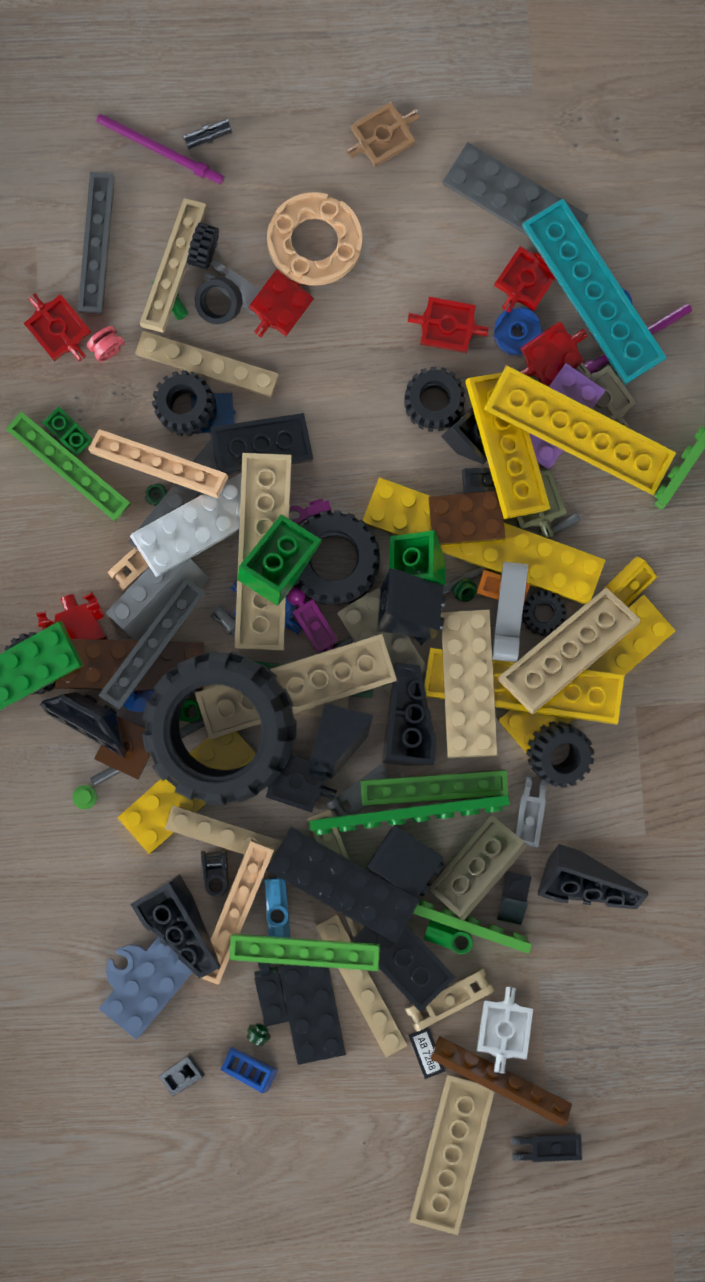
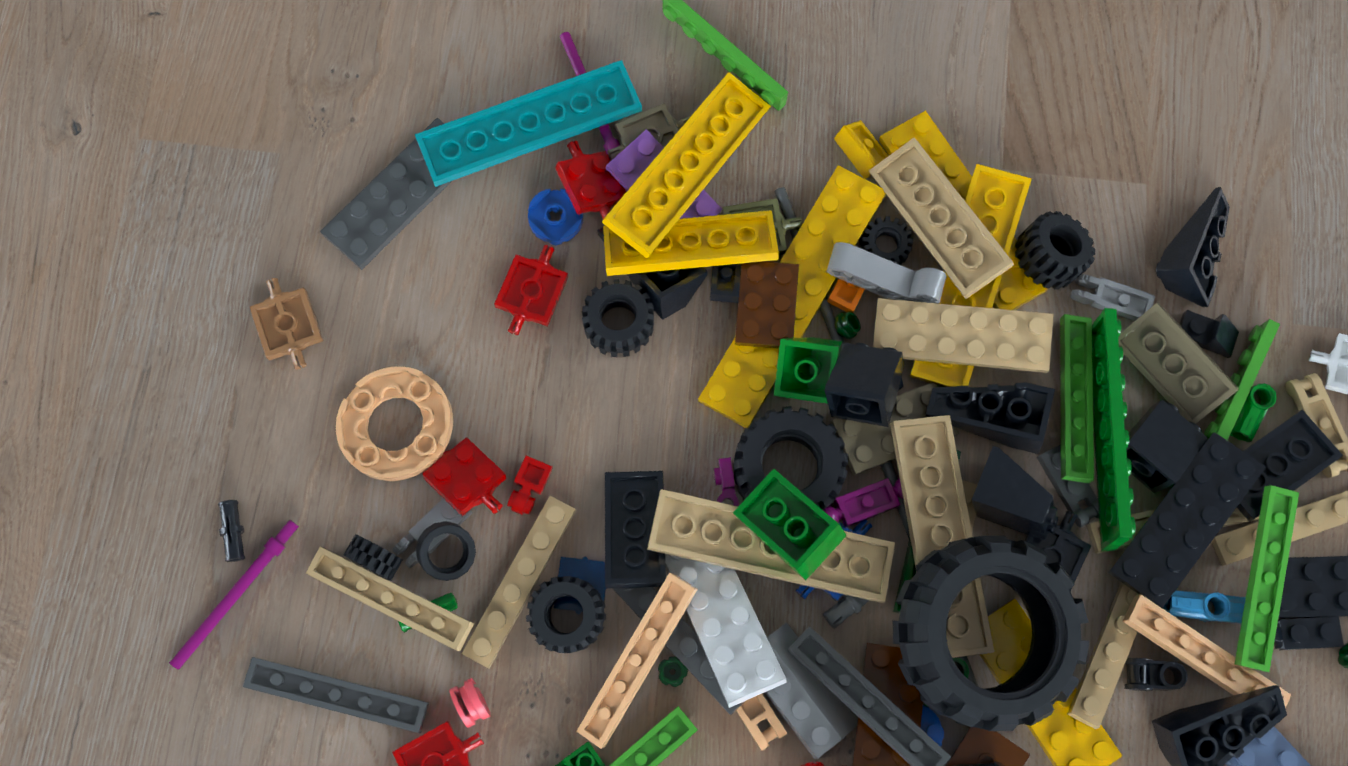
camera: 85 degrees left, 10 degrees down
red plate [494,246,556,312] -> none
none -> red plate [507,455,553,515]

